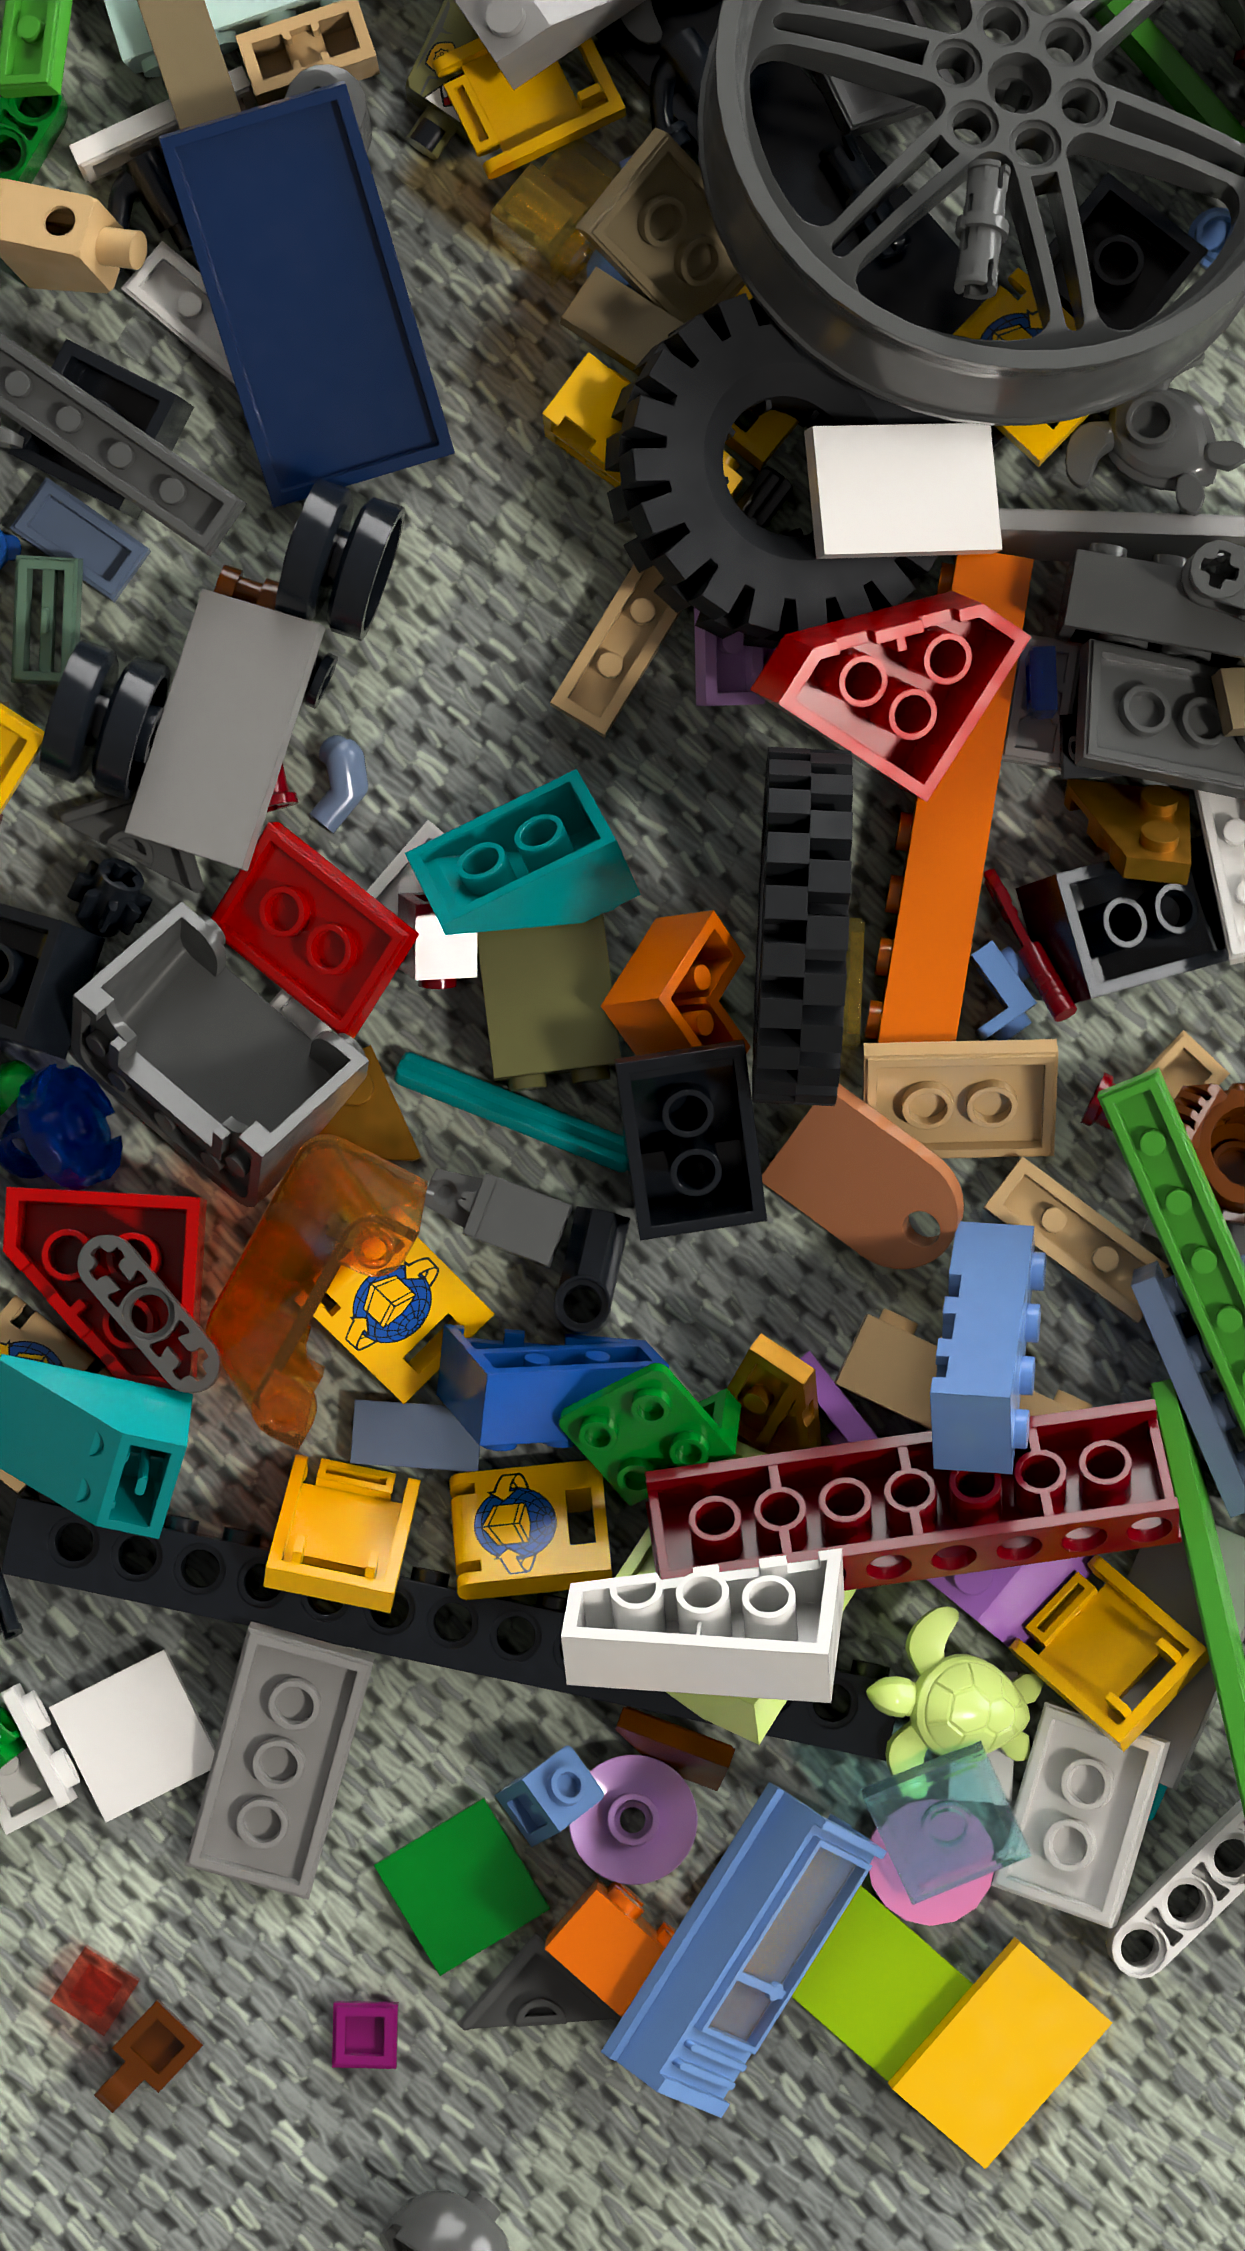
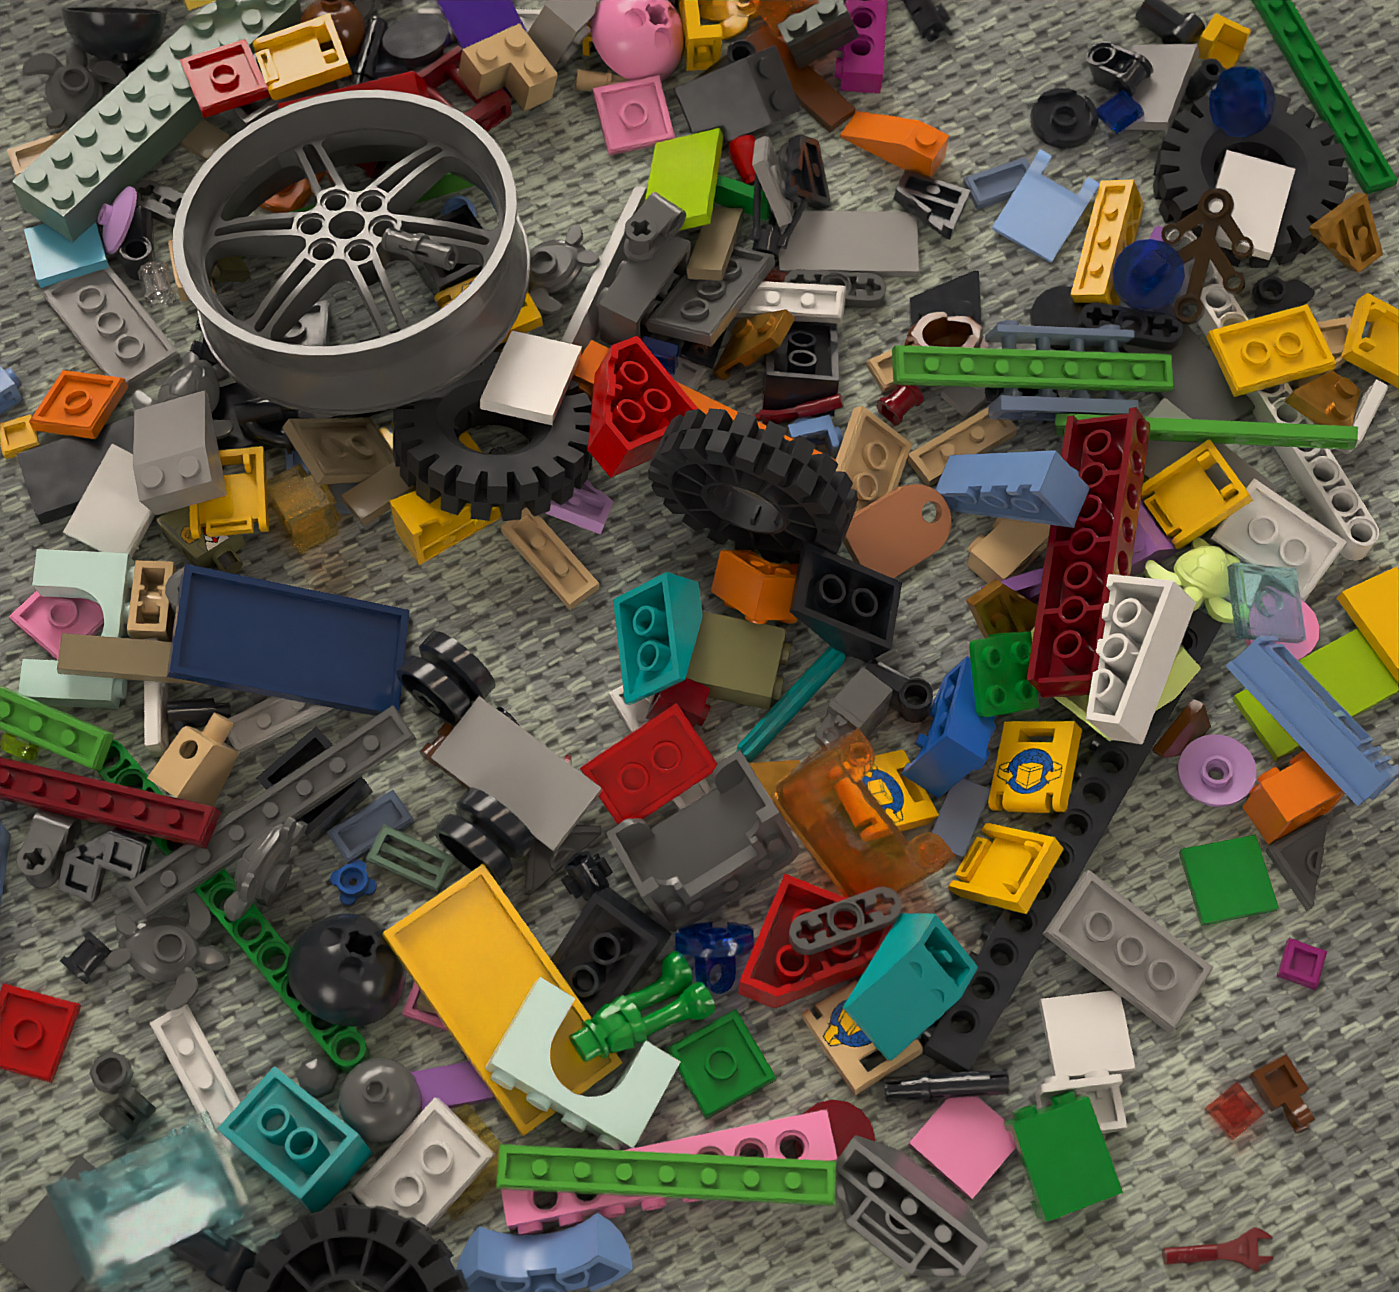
camera: 75 degrees left, 20 degrees down
sand blue arm [309,735,368,834] -> none
medium blue bracket [494,1746,604,1847] -> none

